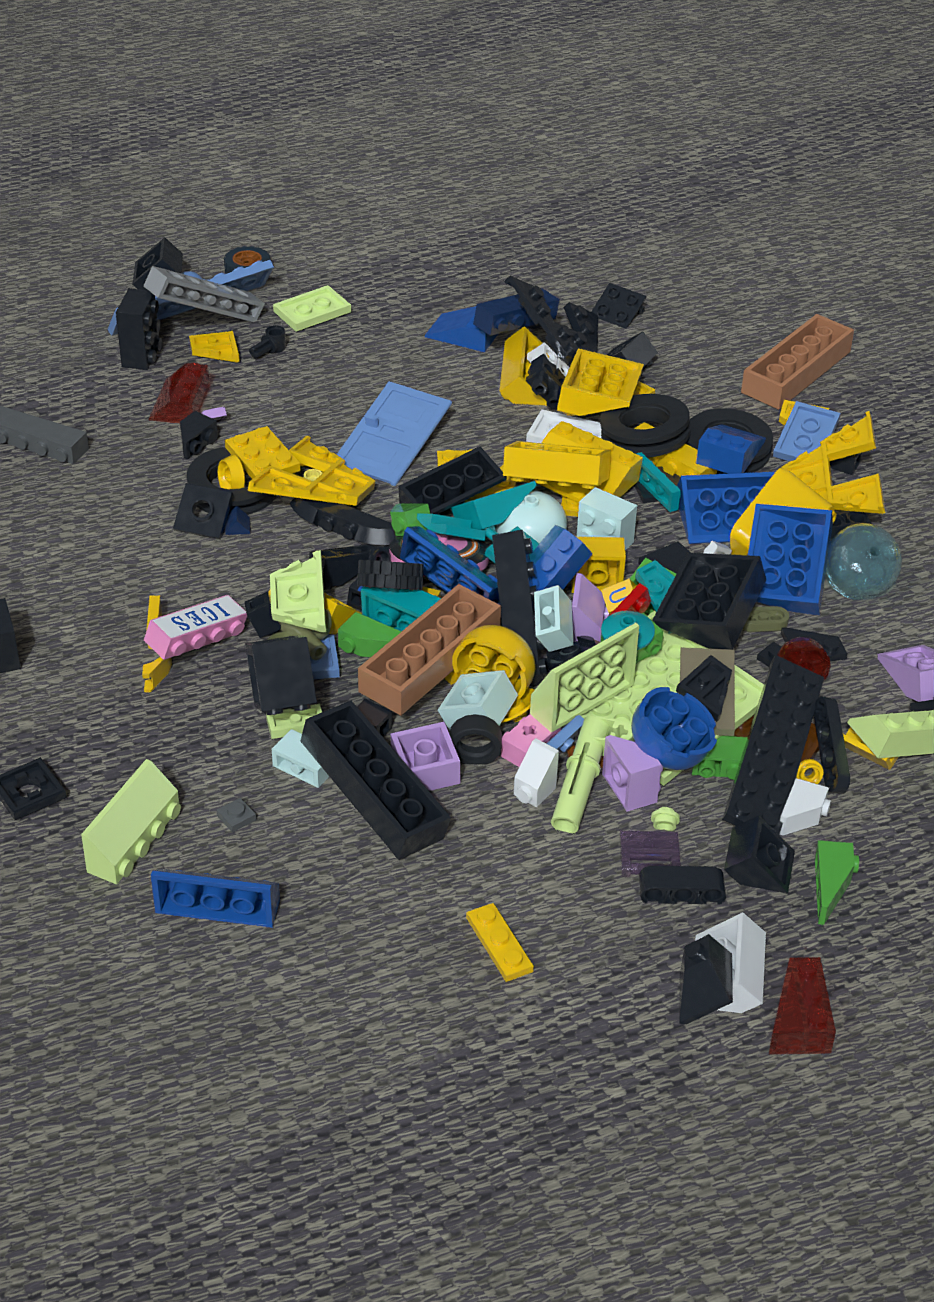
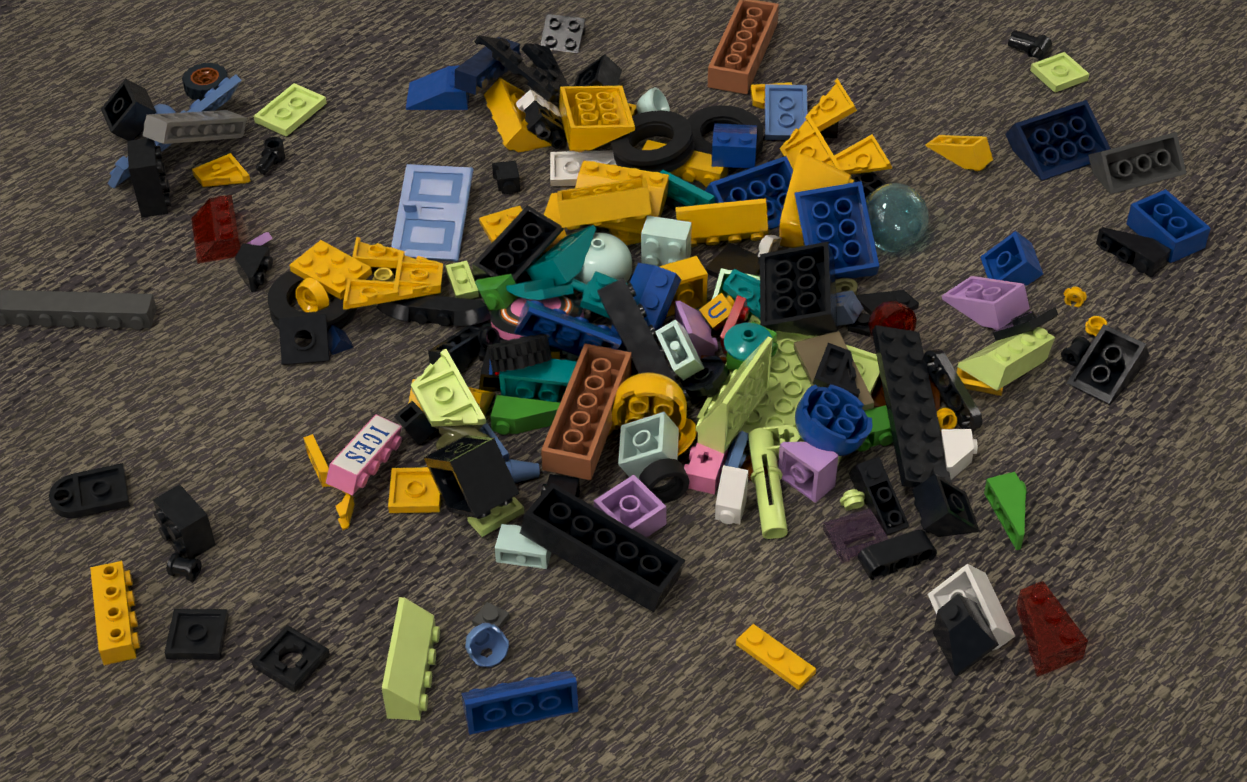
camera: 20 degrees left, 5 degrees up
none -> yellow plate [388,467,441,513]
none -> yellowish green plate [445,261,479,299]
none -> medium blue hair [465,623,509,667]
none -> black window [492,160,520,194]
none -> medium blue cone [505,459,540,483]
none -> light aqua hat [636,87,670,114]
none -> yellow slope [675,198,768,247]
none -> sand blue brick [836,290,863,326]
none -> black slope [849,457,910,535]

